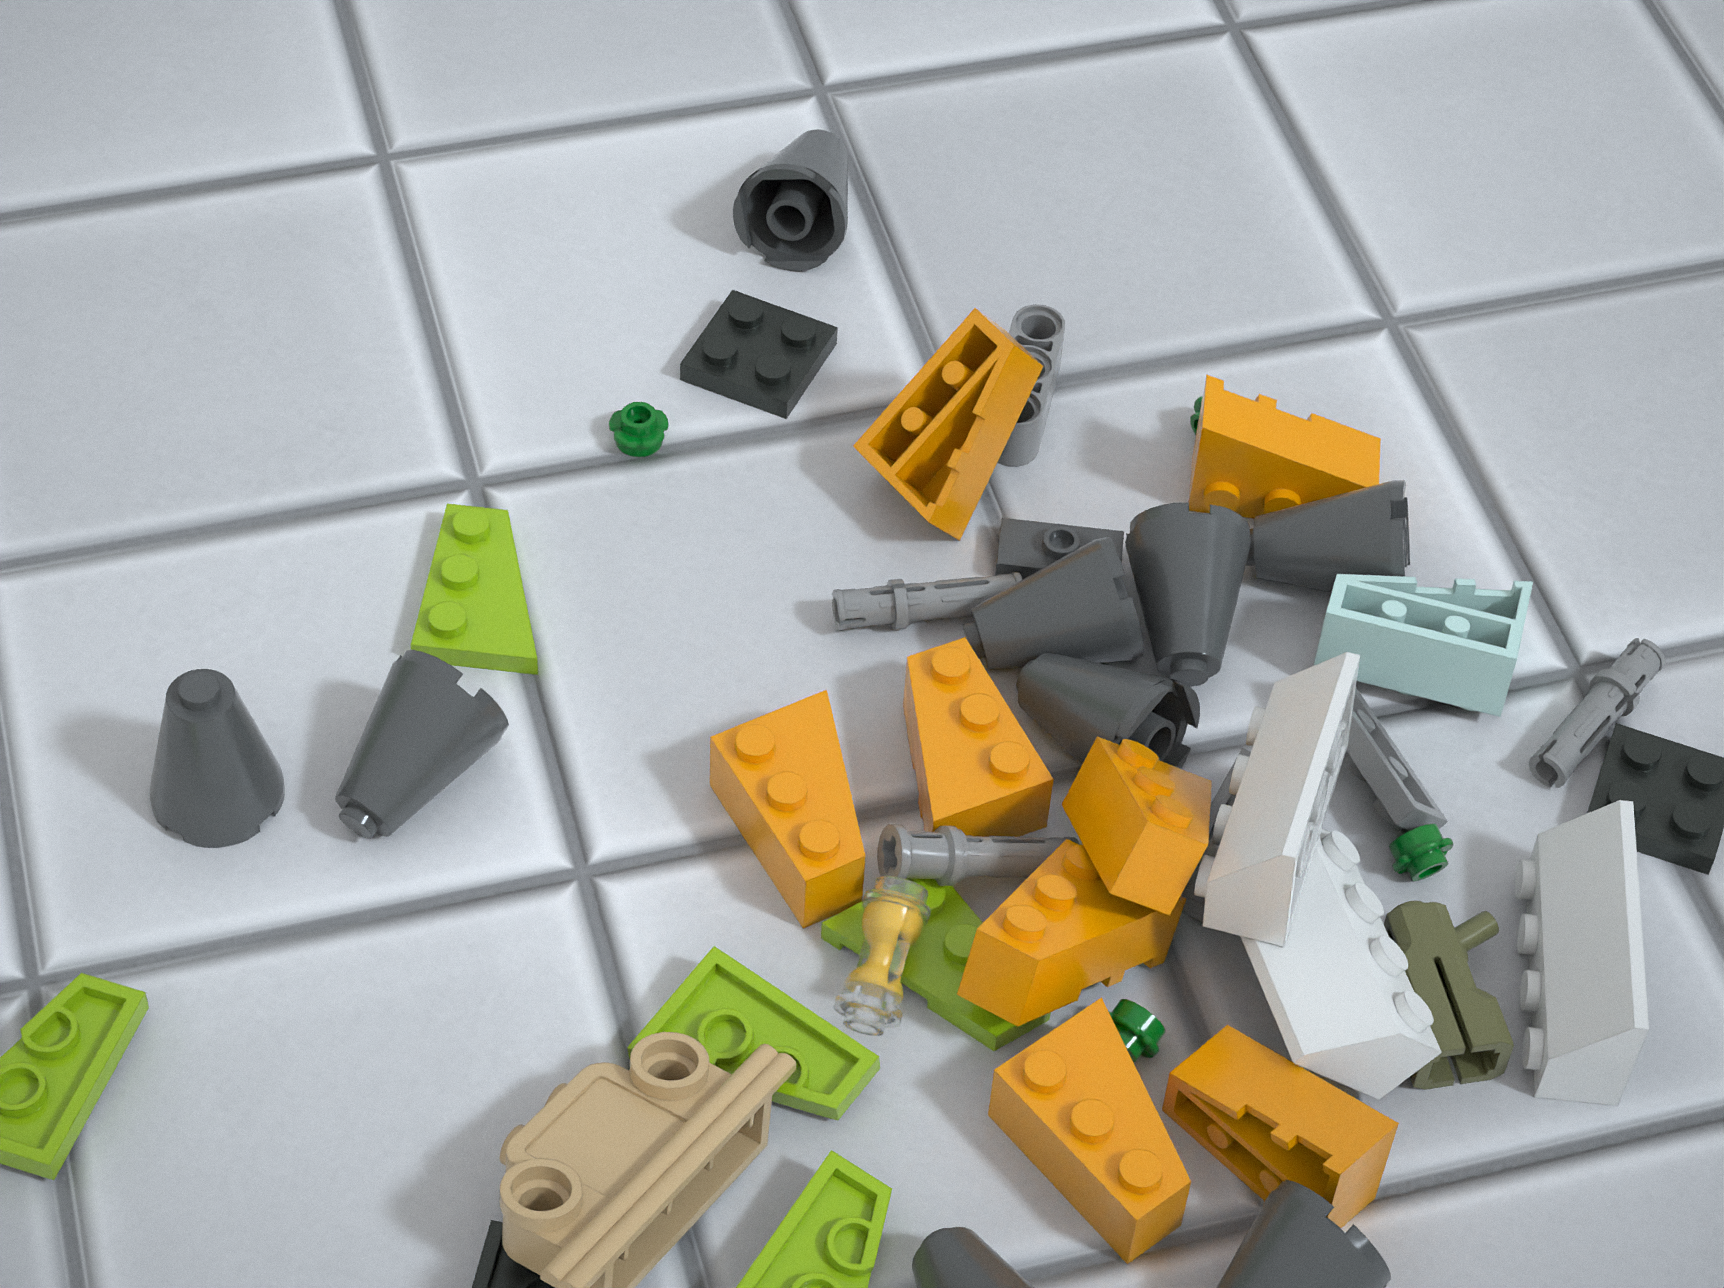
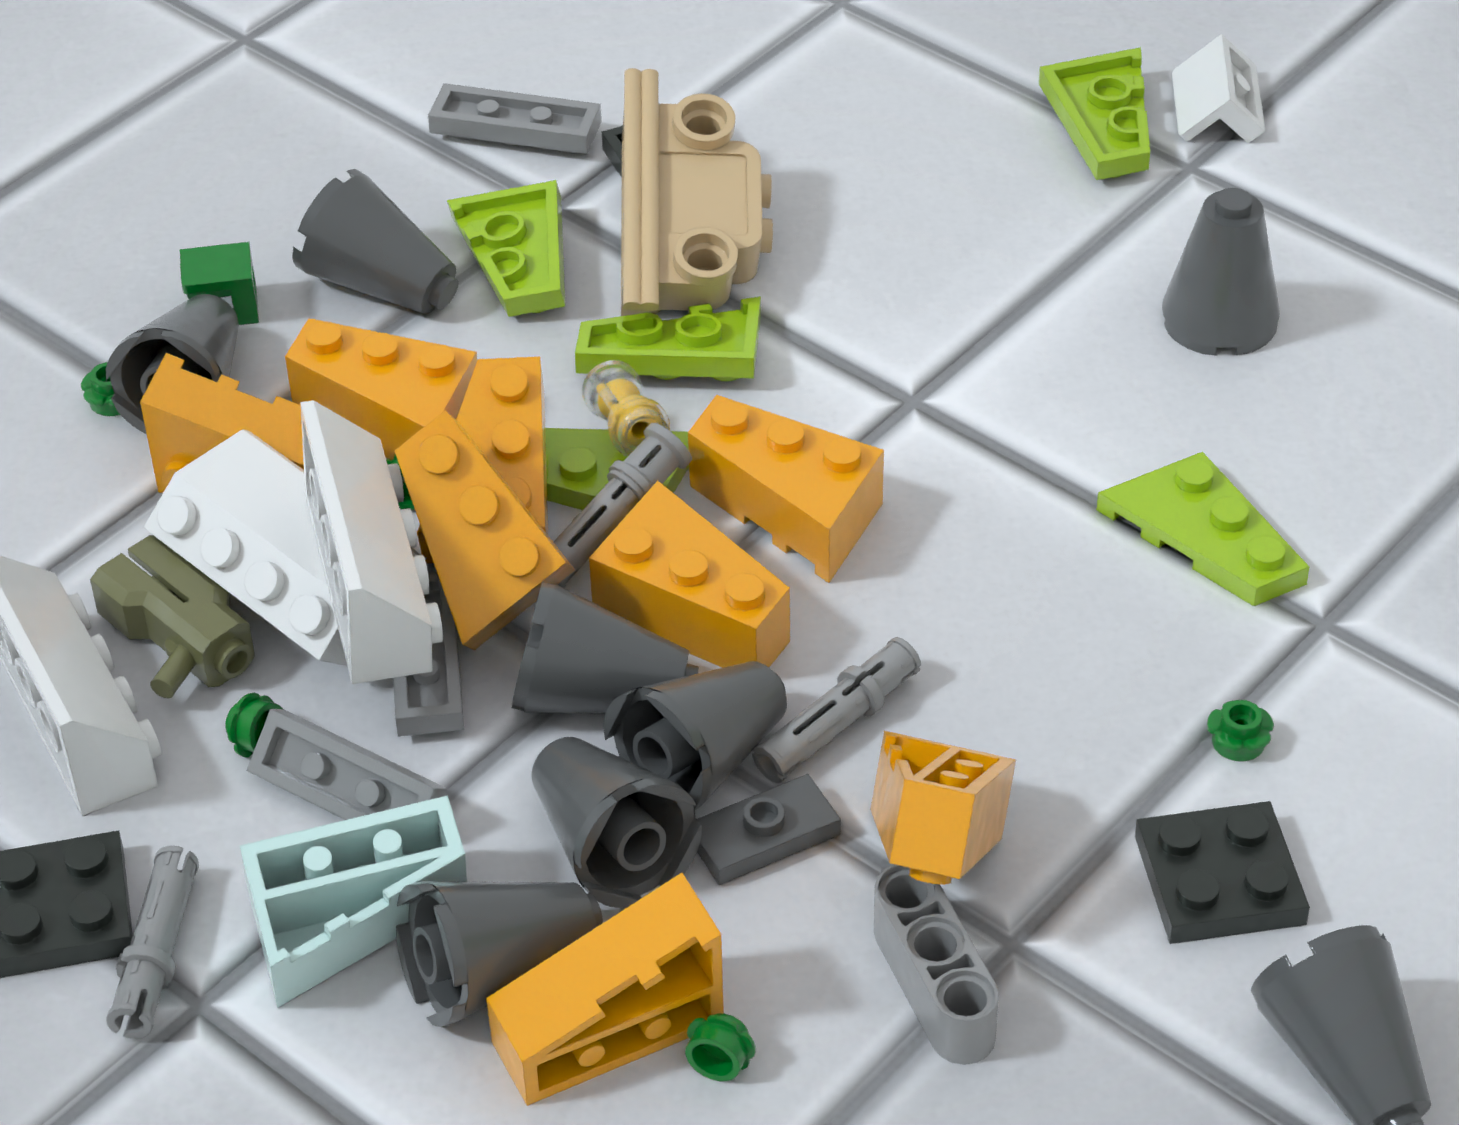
camera: 150 degrees right, 5 degrees down
dark grey cone [335,650,509,839] -> none

